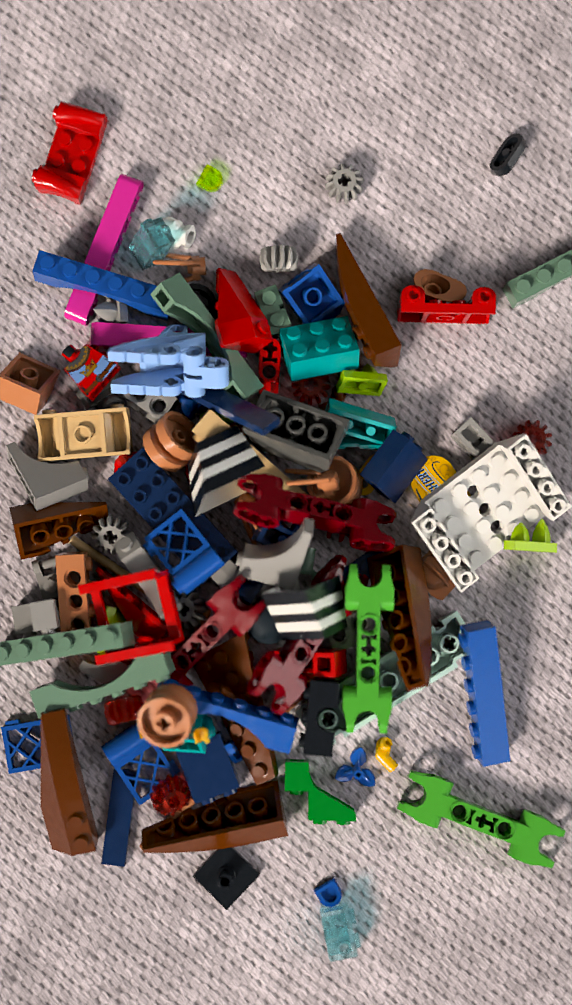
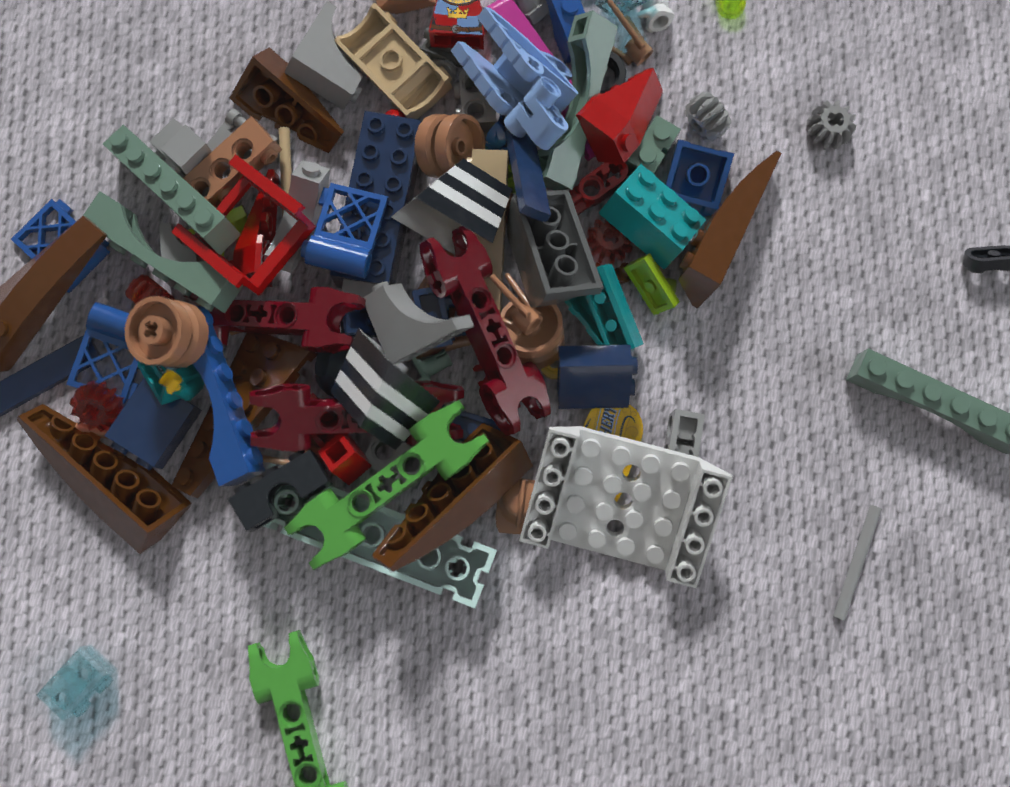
camera: 45 degrees right, 5 degrees down
light grey gear [91,515,132,555] -> none
light grey gear [176,592,209,631] -> none
black tile [193,847,260,910] -> none
blue tile [223,740,243,764] -> none
green arch [285,759,356,825] -> none
blue tile [314,877,342,907] -> none
blue plant [335,747,375,787] -> none
yellow arm [375,737,398,773] -> none
red piece [397,285,496,324] -> none
nougat piece [413,269,467,303] -> none
blue brick [458,620,511,767] -> none
lime tile [504,519,557,553] -> none
clear red gear [512,420,552,455] -> none

